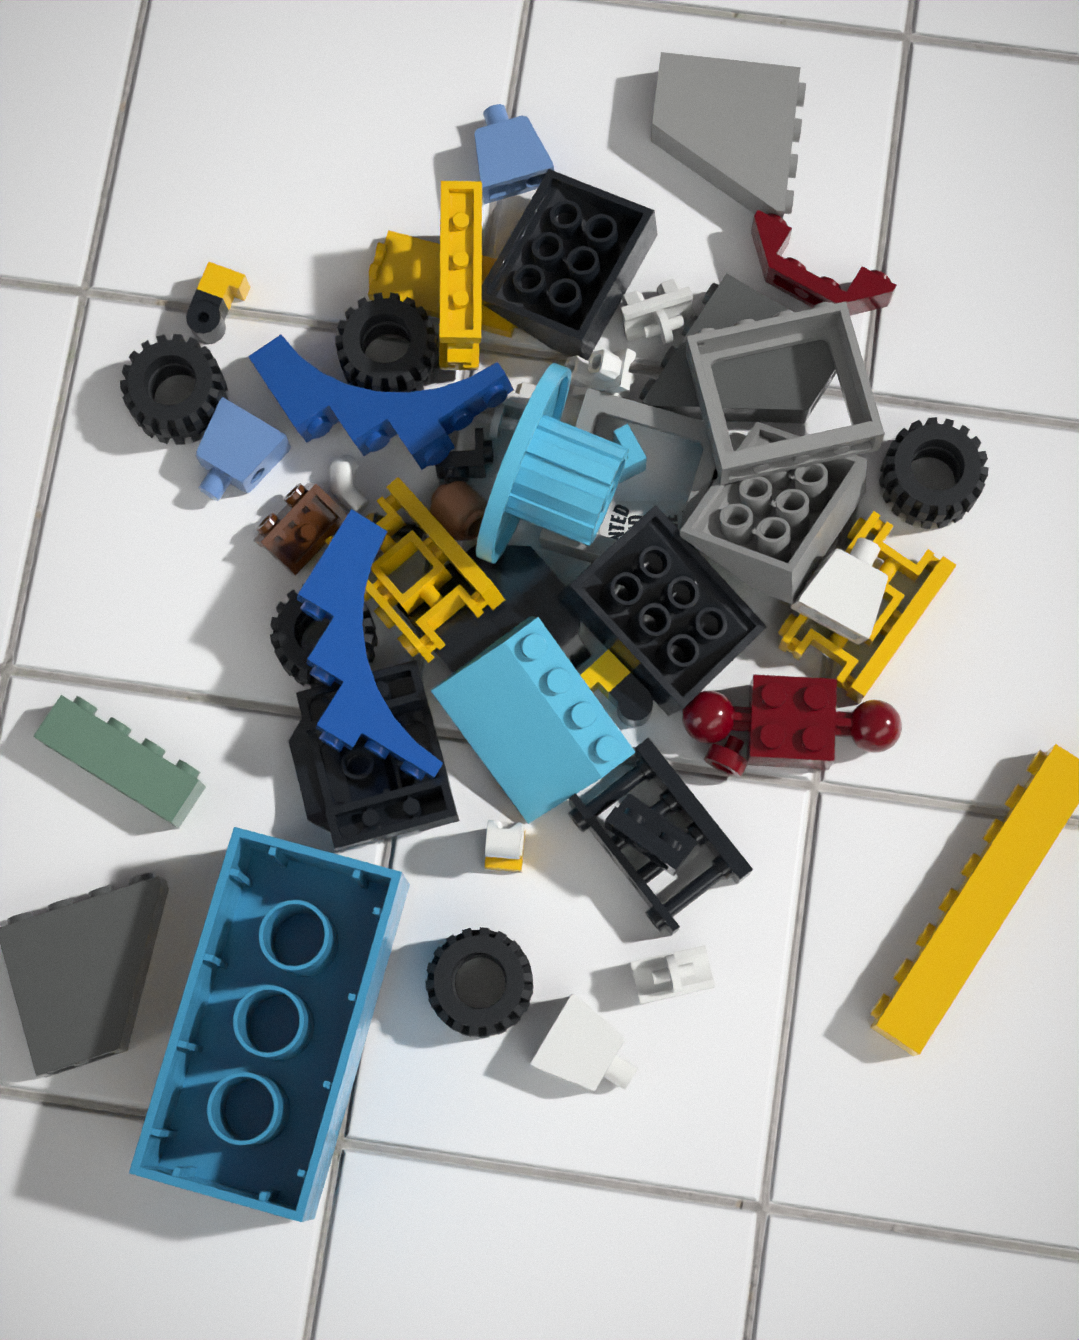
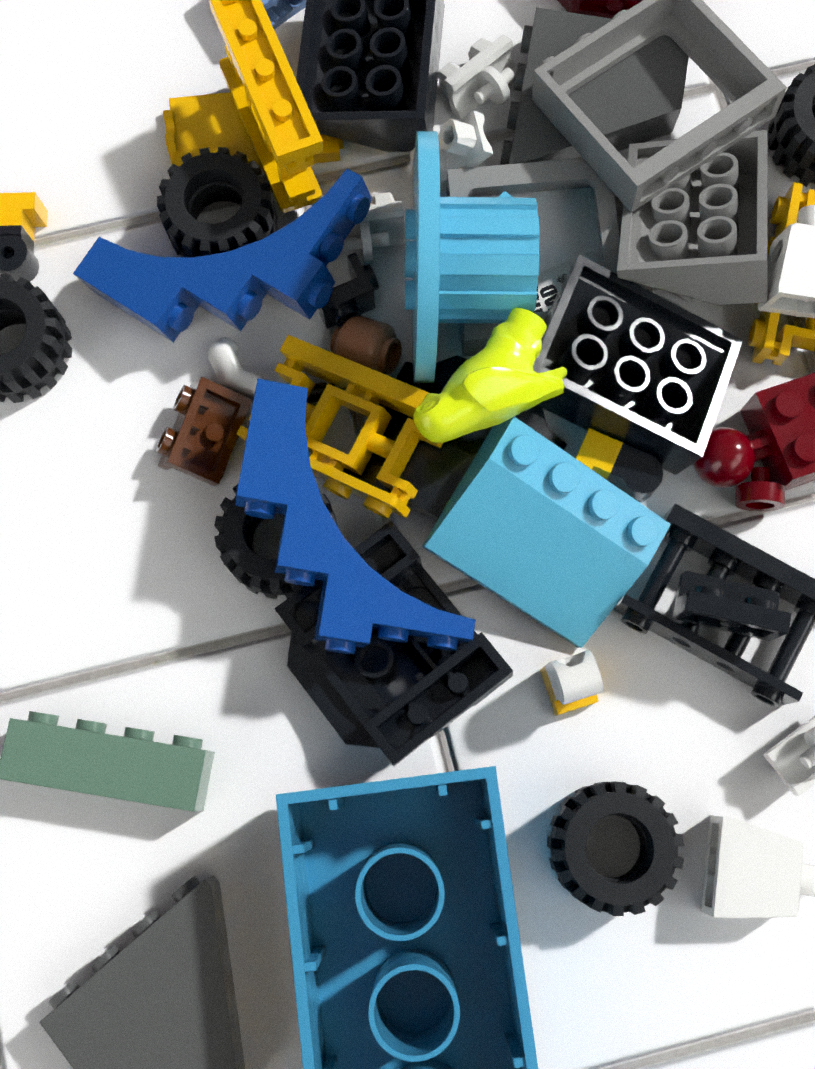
camera: 25 degrees left, 0 degrees up
medium blue torso [196,397,291,501] -> none
none -> neon yellow animal [413,308,567,443]

